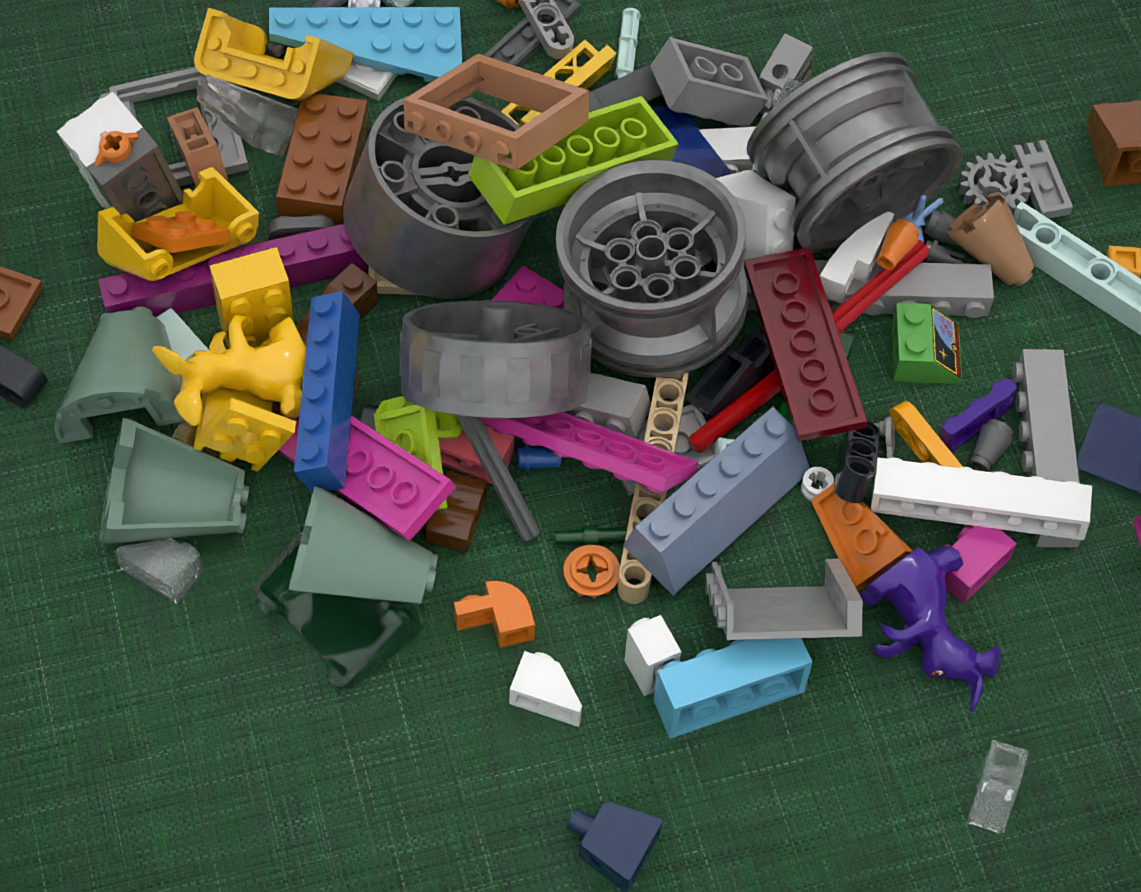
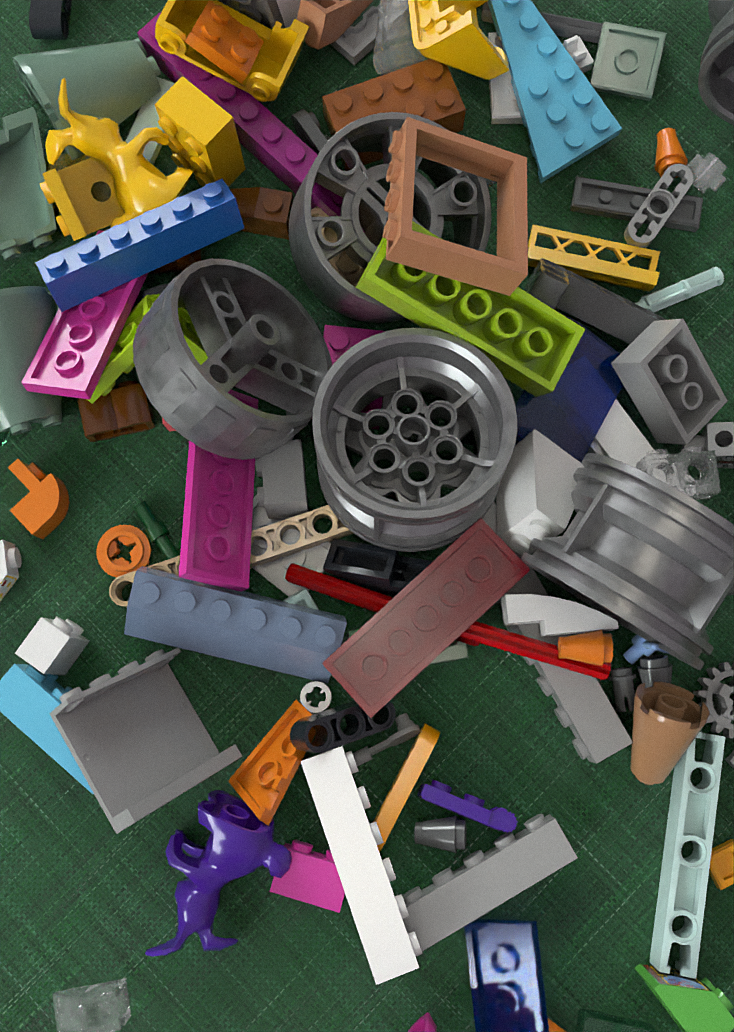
camera: 65 degrees right, 20 degrees up
dark grey axle [455,414,540,542] -> none
bright green slope [891,303,962,384] -> none

